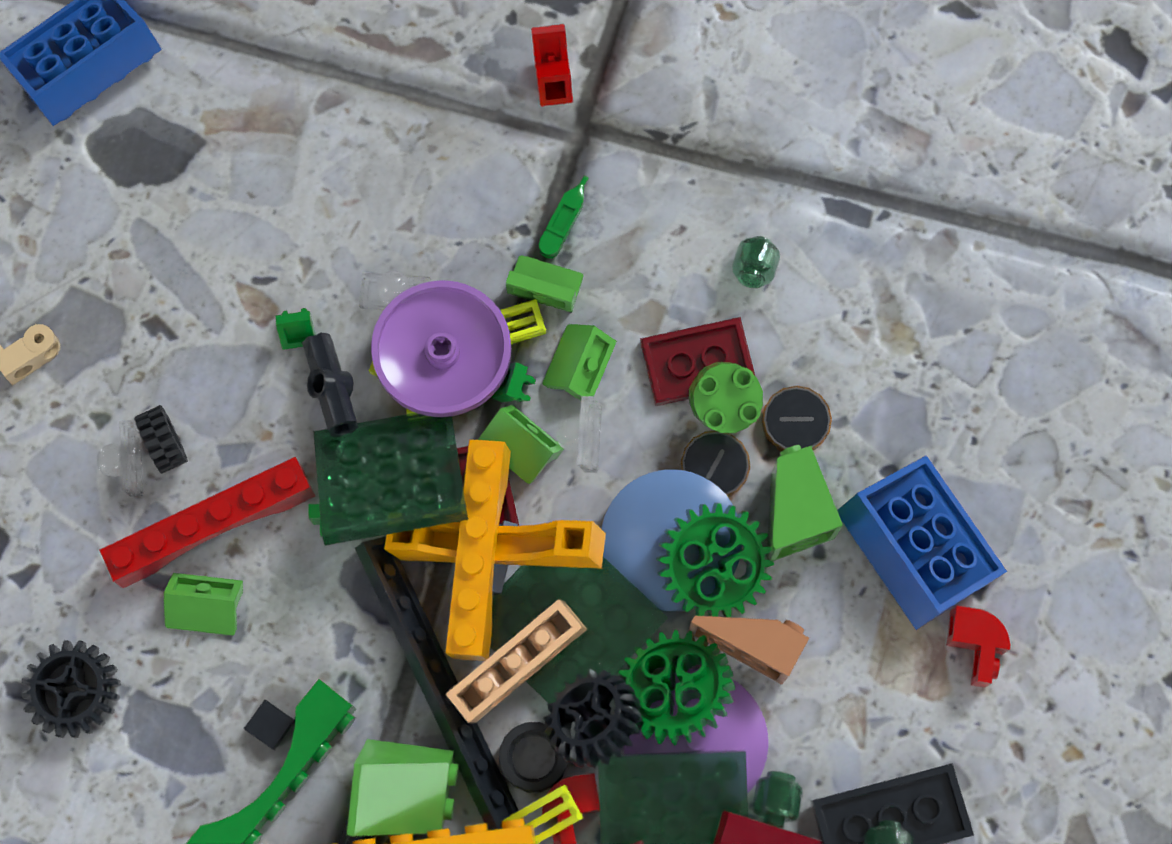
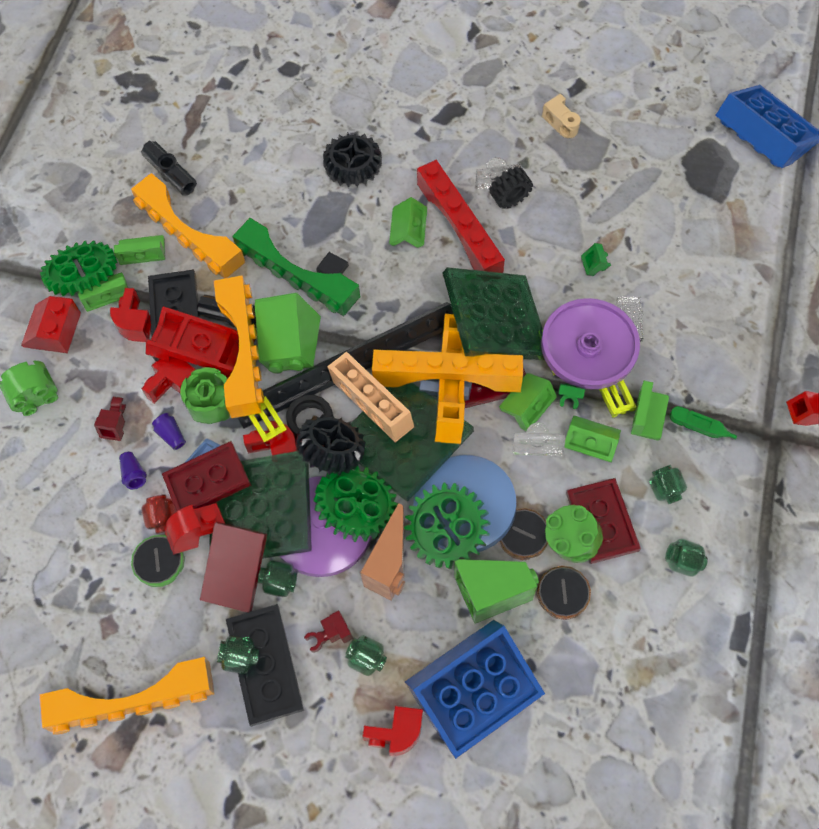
camera: 90 degrees right, 10 degrees down
black piece [302,332,358,437] -> none
none -> dark red piece [304,610,354,653]
none -> clear green head [344,635,387,676]
none -> clear green head [649,464,688,504]

